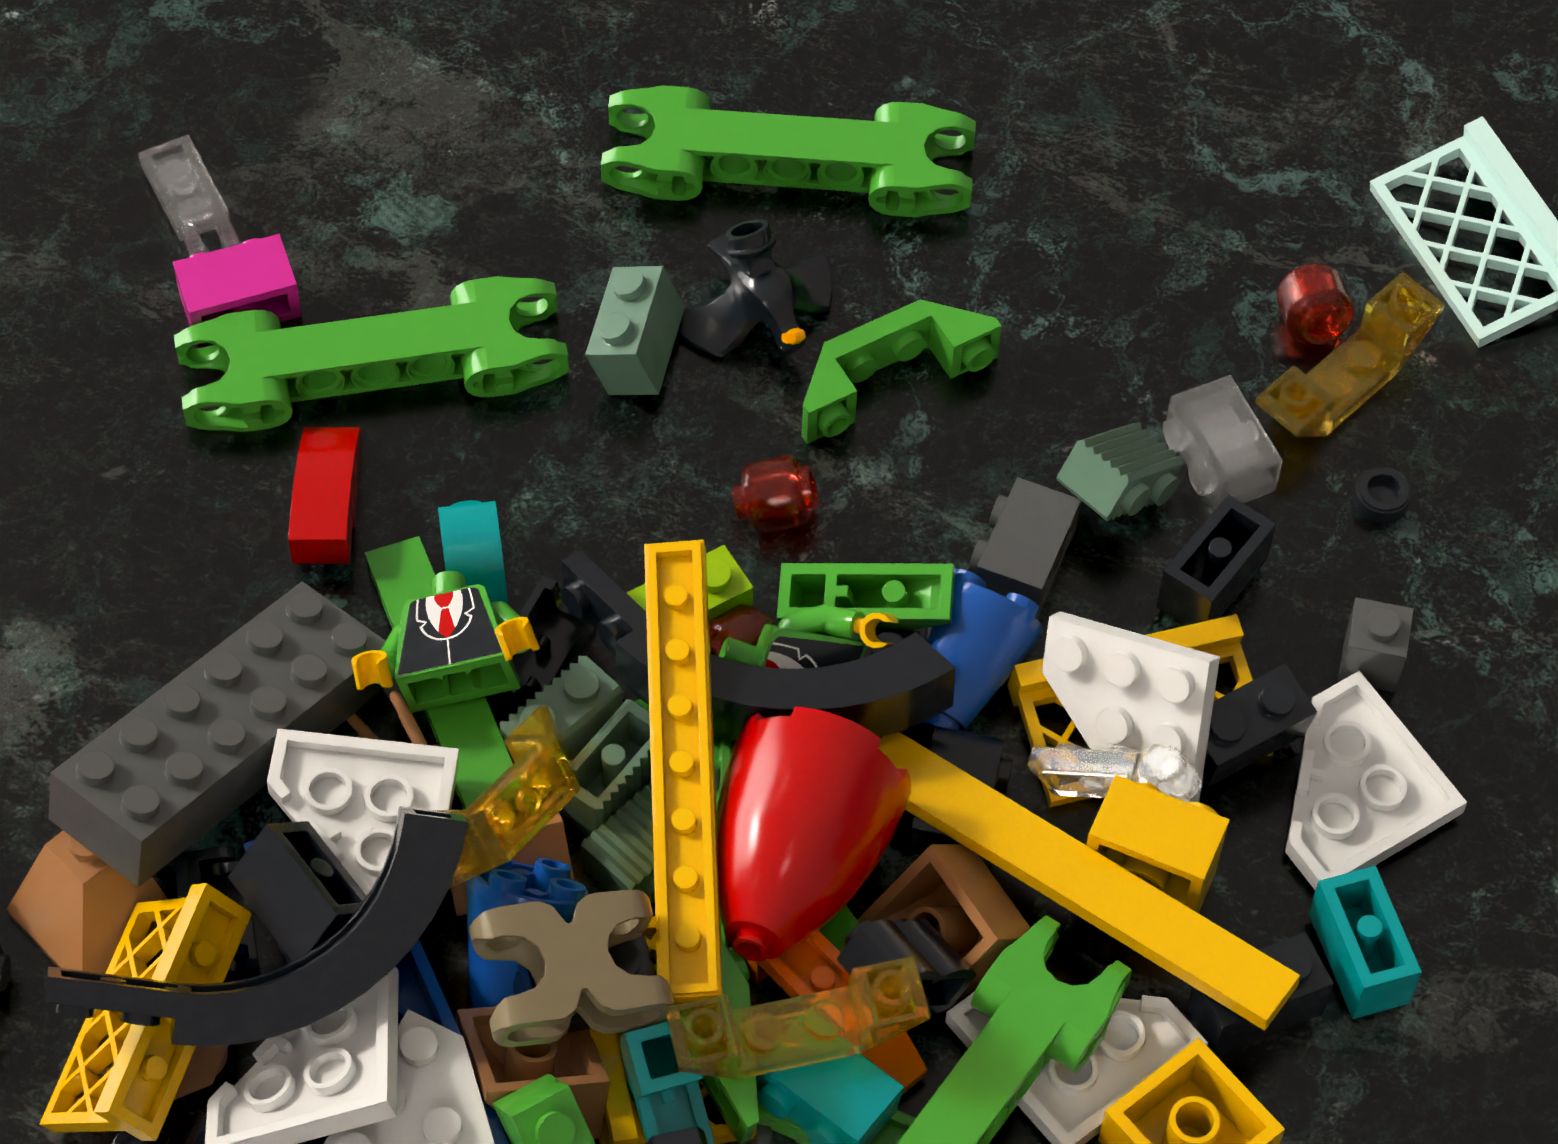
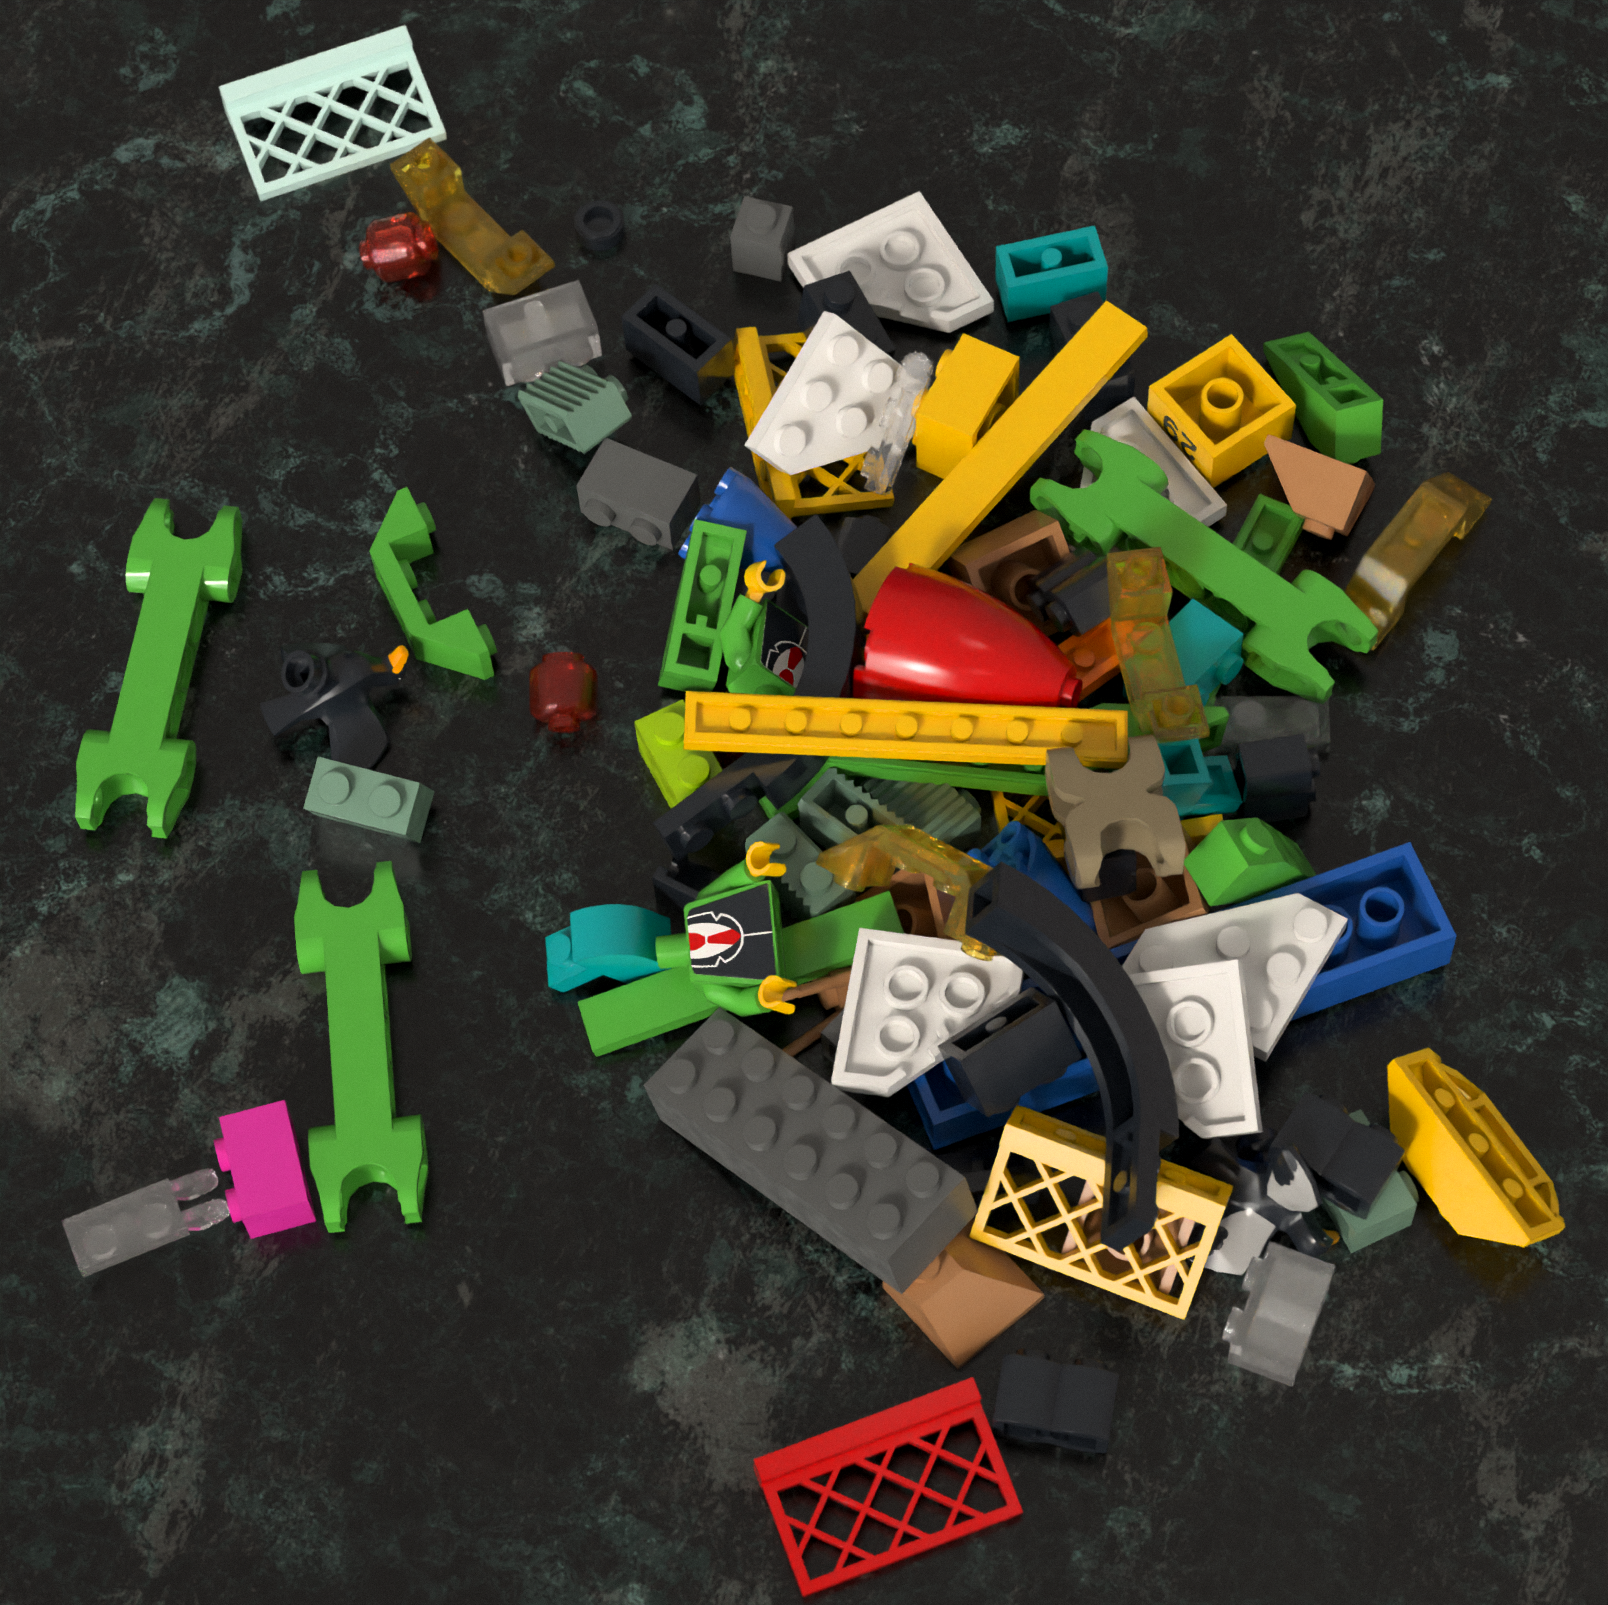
camera: 80 degrees left, 5 degrees up
red slope [288,427,361,564] -> none

